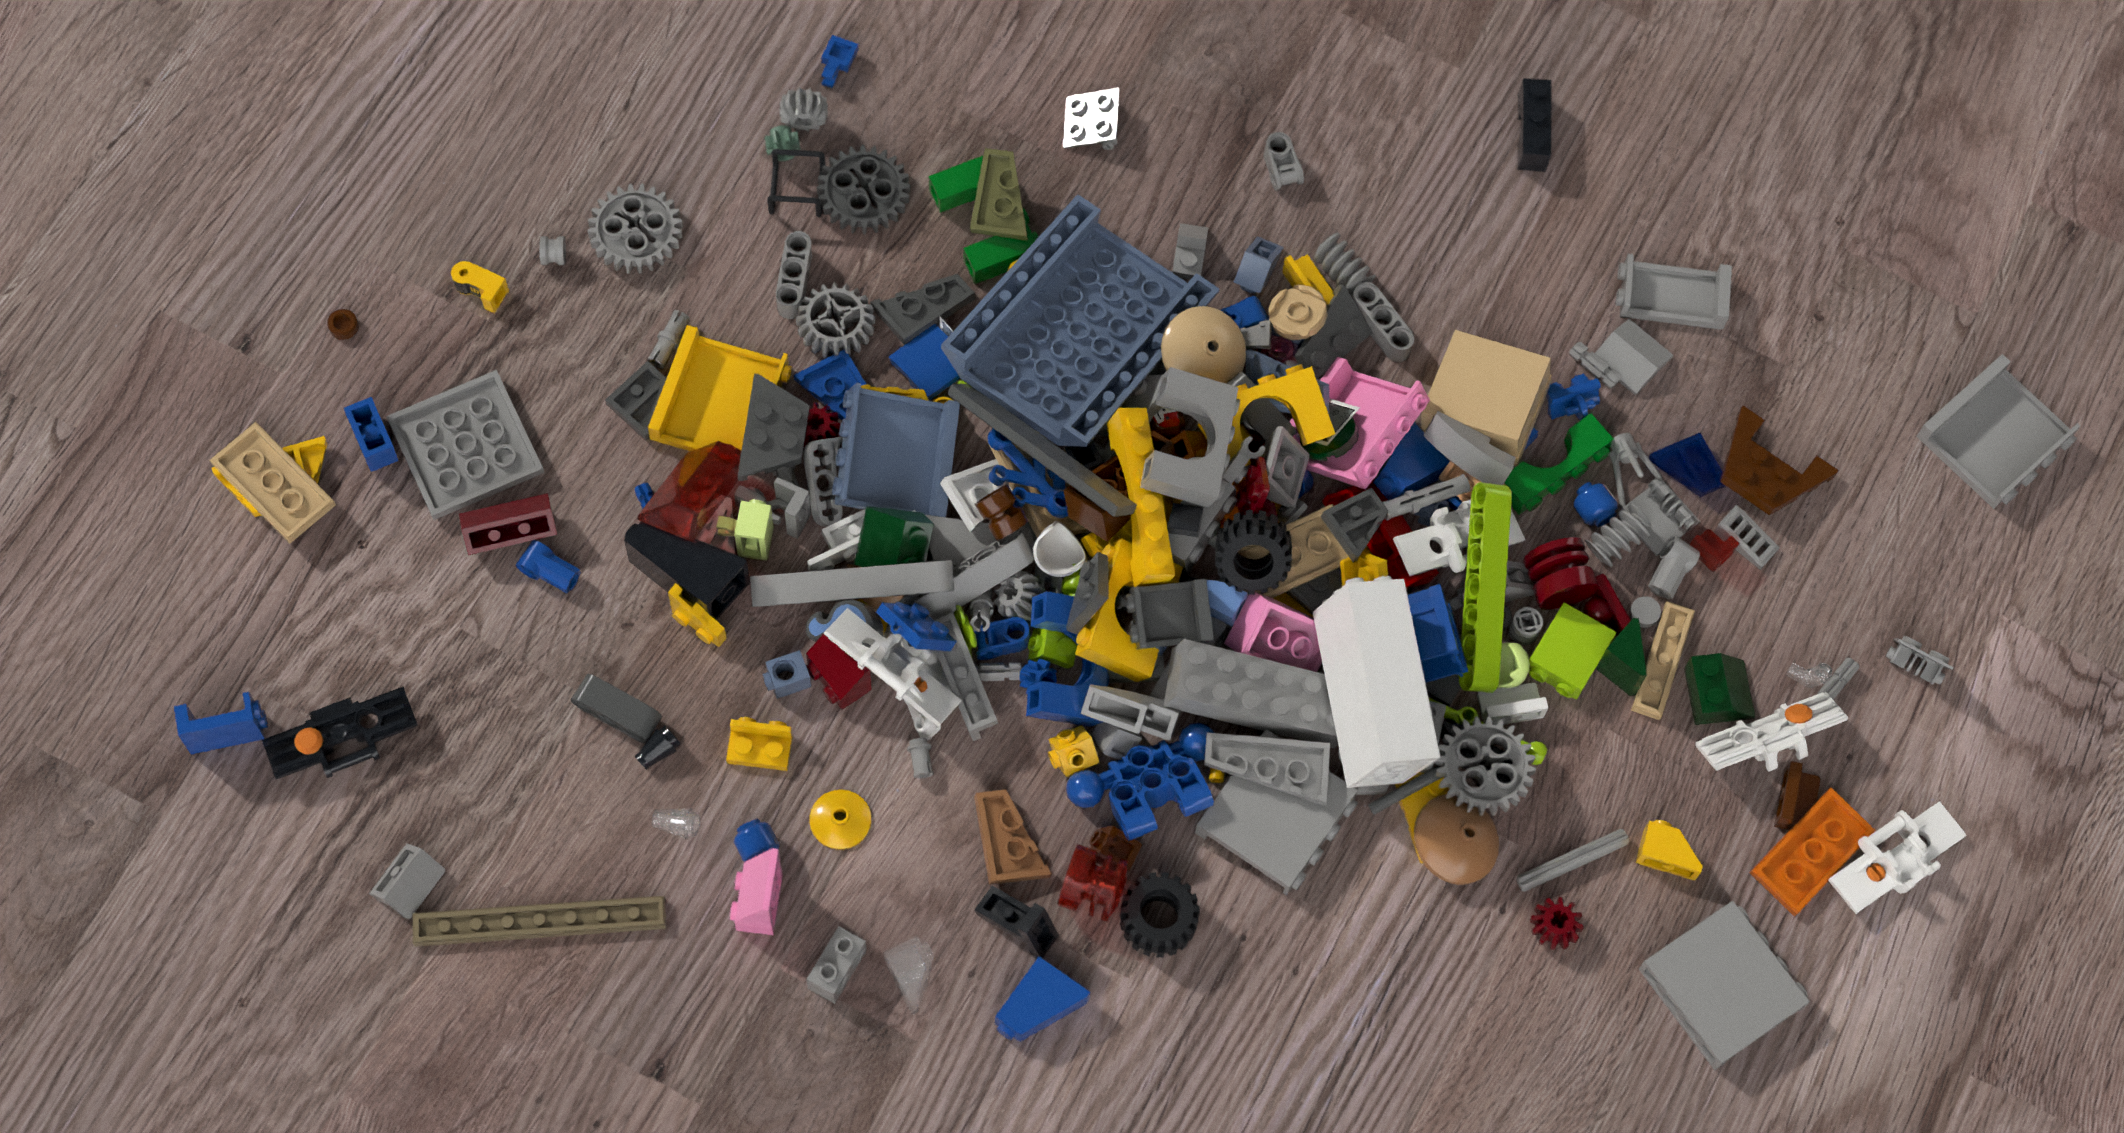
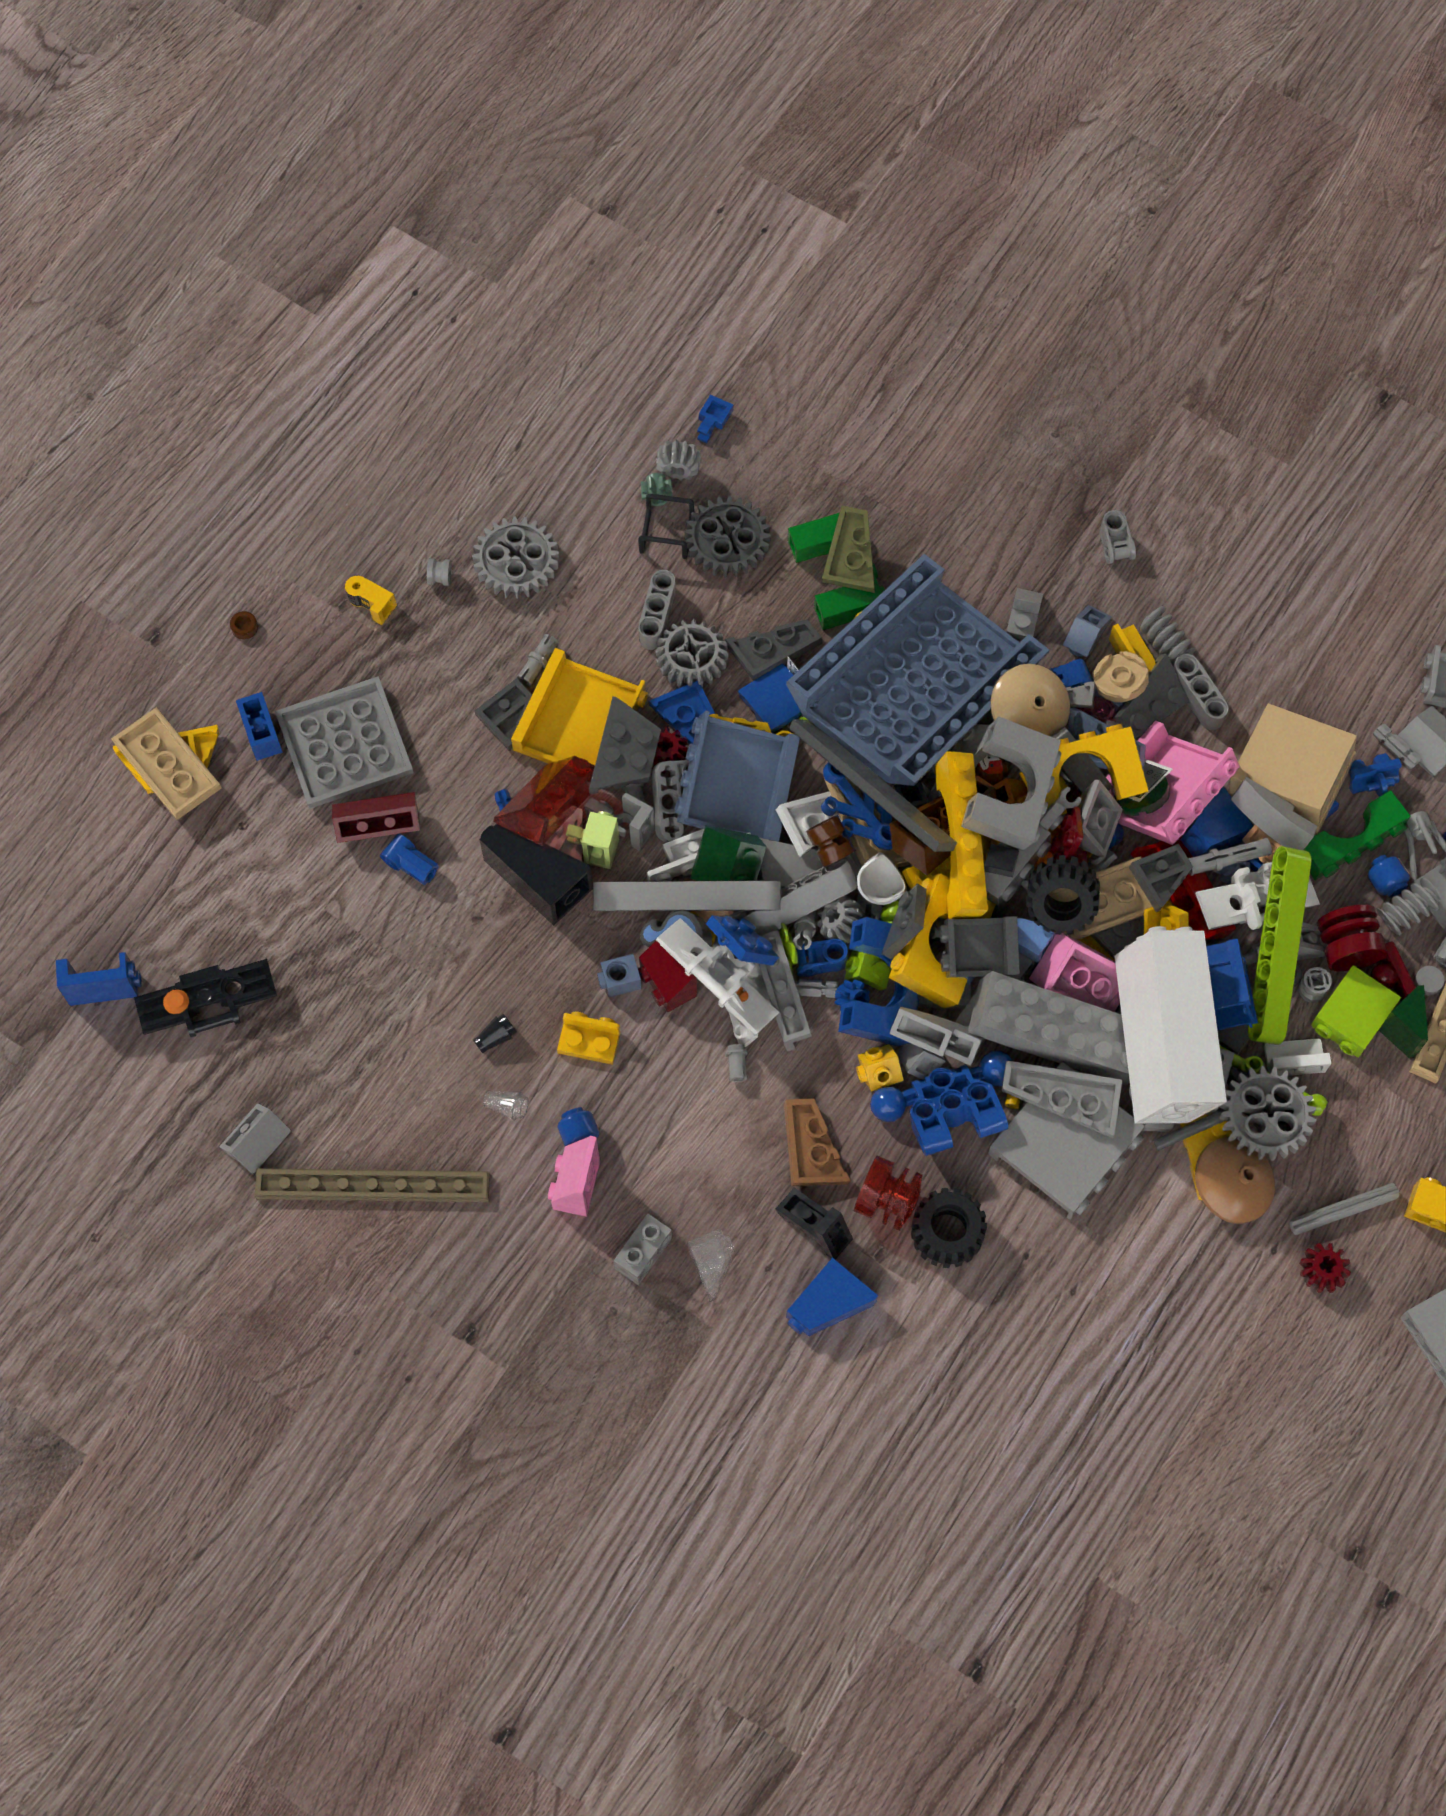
camera: 10 degrees right, 0 degrees up
dark grey beam [571,674,662,743] -> none
yellow wing [668,583,727,647] -> none
yellow dish [809,790,871,850] -> none
hinge [1063,88,1120,150] -> none
reddish brown bracket [1087,826,1143,872] -> none
yellowish green hair [1498,642,1530,688] -> none
black arch [1517,78,1552,172] -> none

